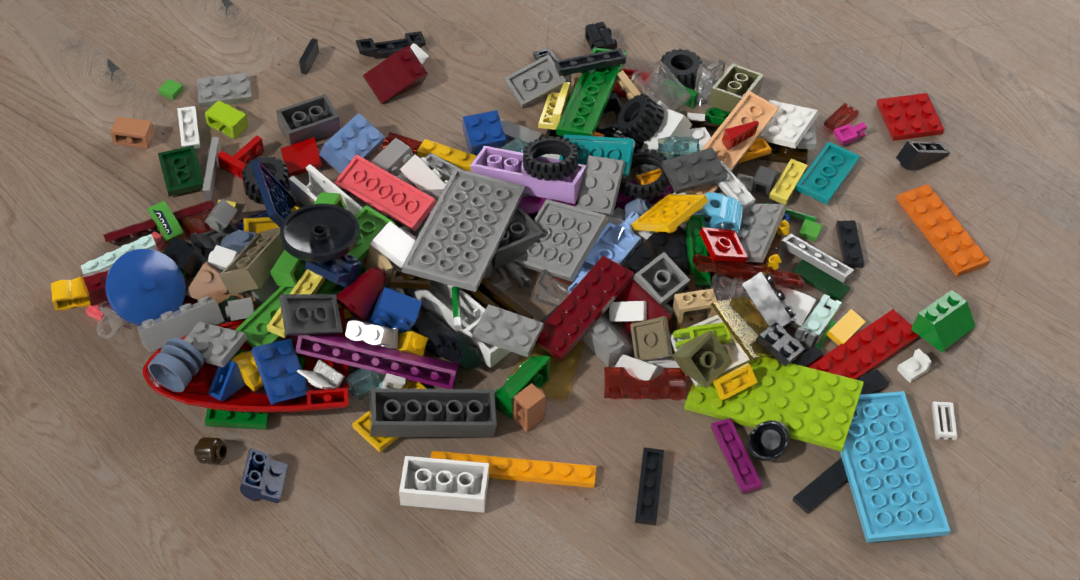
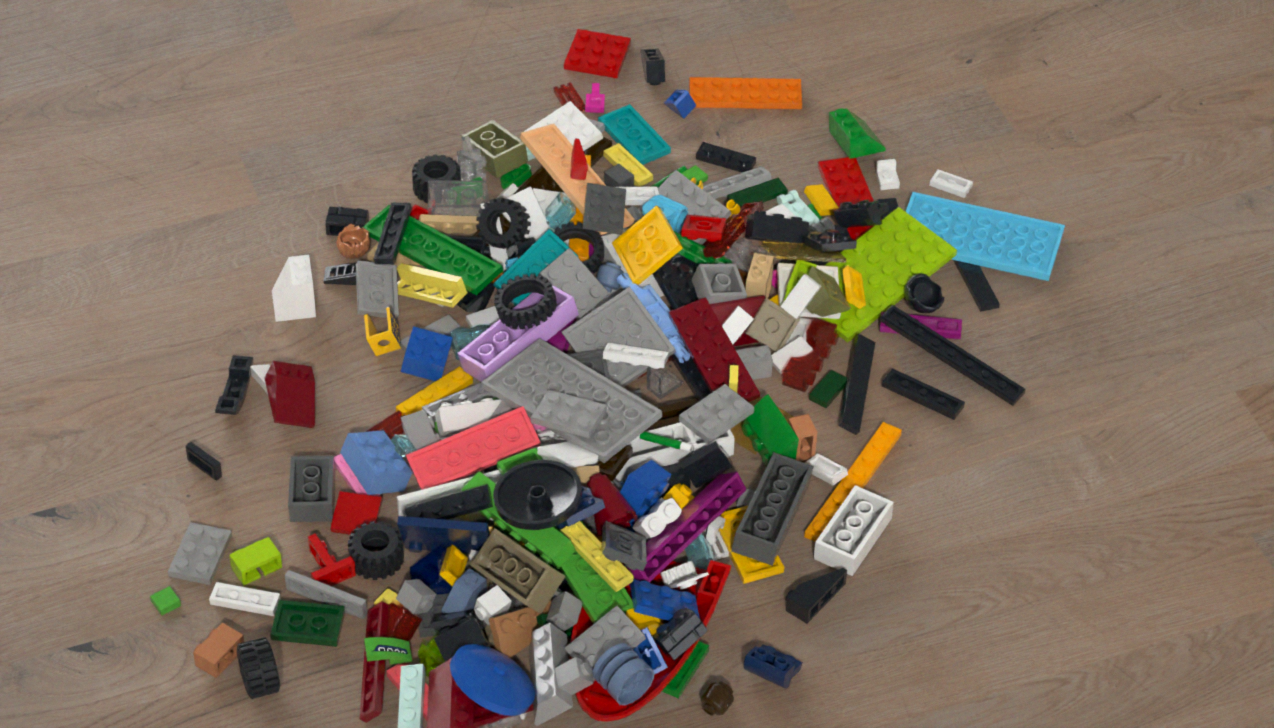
camera: 65 degrees left, 5 degrees down
none -> black tyre [237,637,280,699]
none -> white slope [272,255,316,322]
none -> nougat hair [337,224,370,259]
none -> yellow piece [364,307,401,356]
none -> clear light blue plate [391,434,417,457]
none -> black plate [405,484,493,520]
none -> light grey plate [531,390,607,439]
none -> light grey brick [554,657,593,695]
none -> white plate [603,343,668,369]
none -> black brick [652,607,708,661]
none -> blue slope [664,90,696,119]
none -> light yellow tile [729,365,738,393]
none -> white tile [780,274,822,319]
none -> black slope [785,568,847,624]
none -> white tile [805,453,848,485]
none -> dark green tile [809,370,847,408]
none -> black brick [834,200,889,228]
none -> black tile [838,333,876,435]
none -> black tile [880,305,1026,406]

